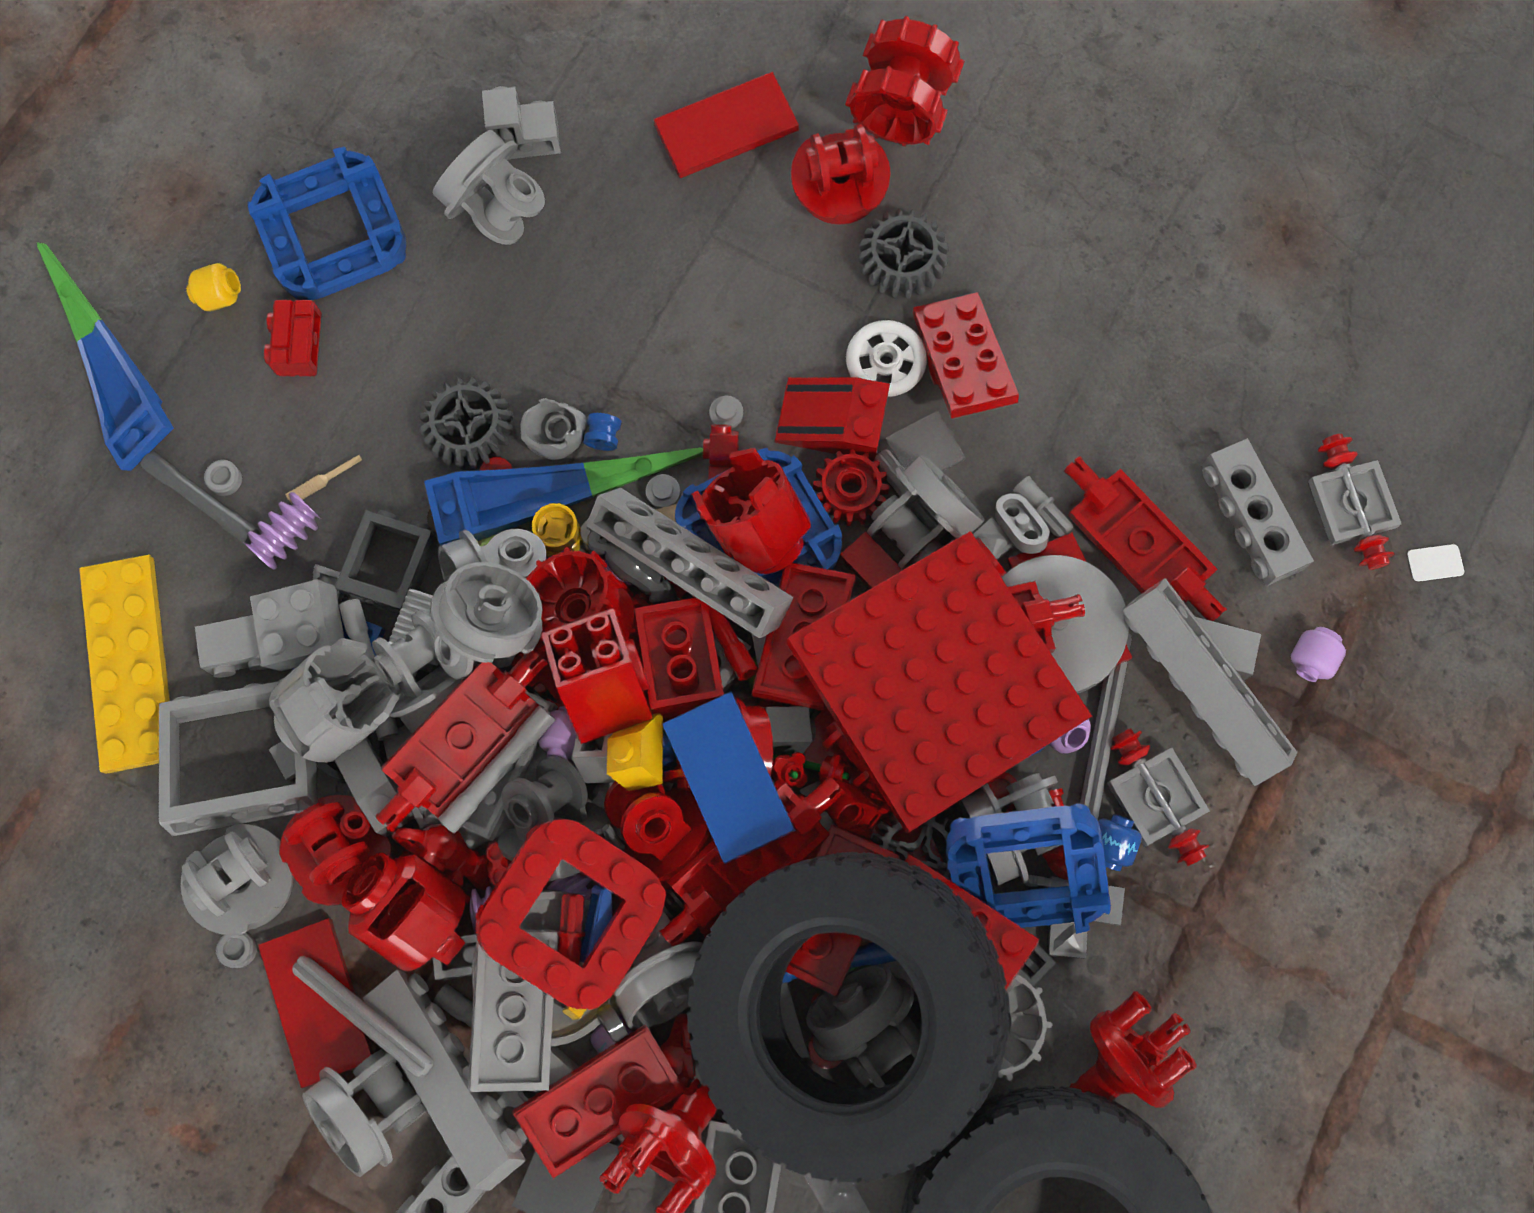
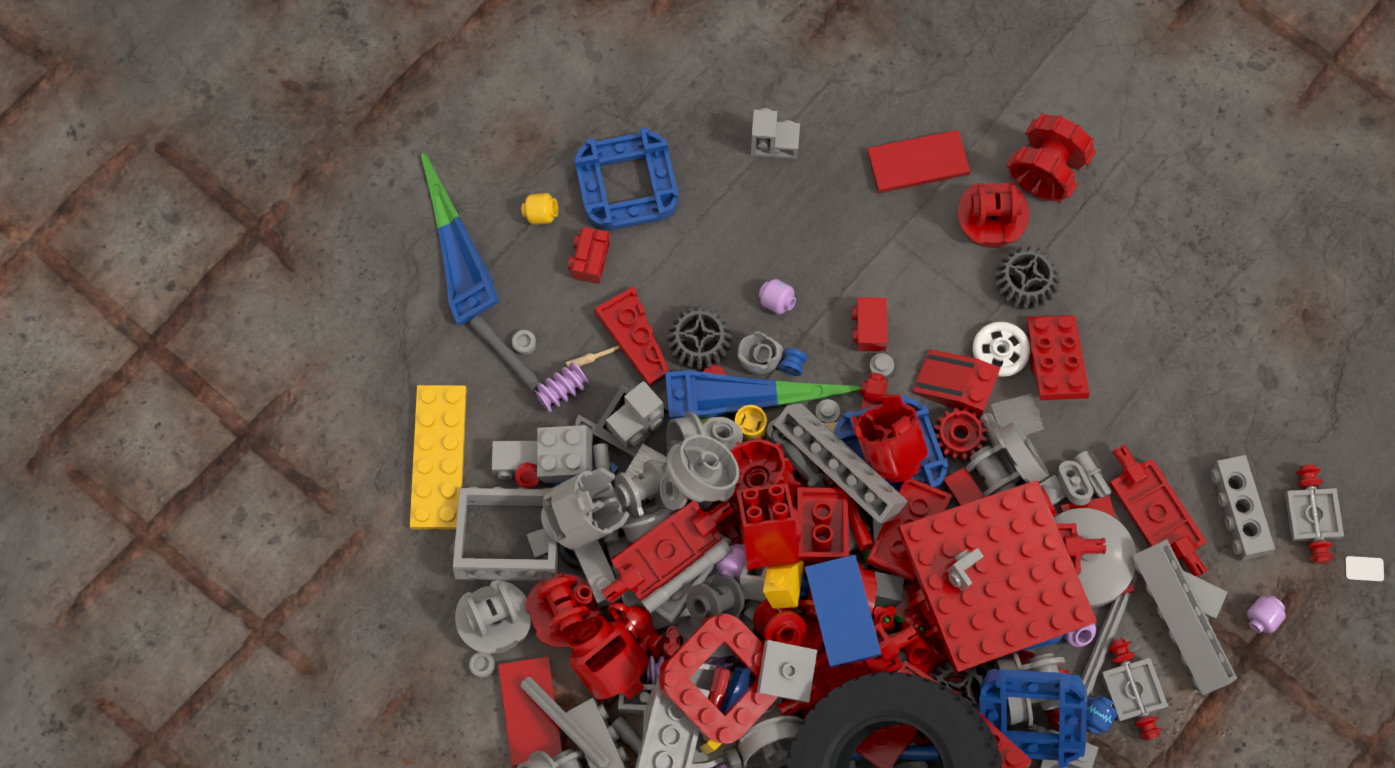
camera: 10 degrees right, 5 degrees down
light grey piece [432,130,545,245] -> none
none -> red tile [515,462,540,488]
none -> red wing [594,286,669,386]
none -> light grey brick [606,381,664,449]
none -> light grey plate [757,640,817,703]
none -> lavender head [759,279,796,314]
none -> red brick [852,297,888,351]
none -> light grey bracket [947,548,984,591]

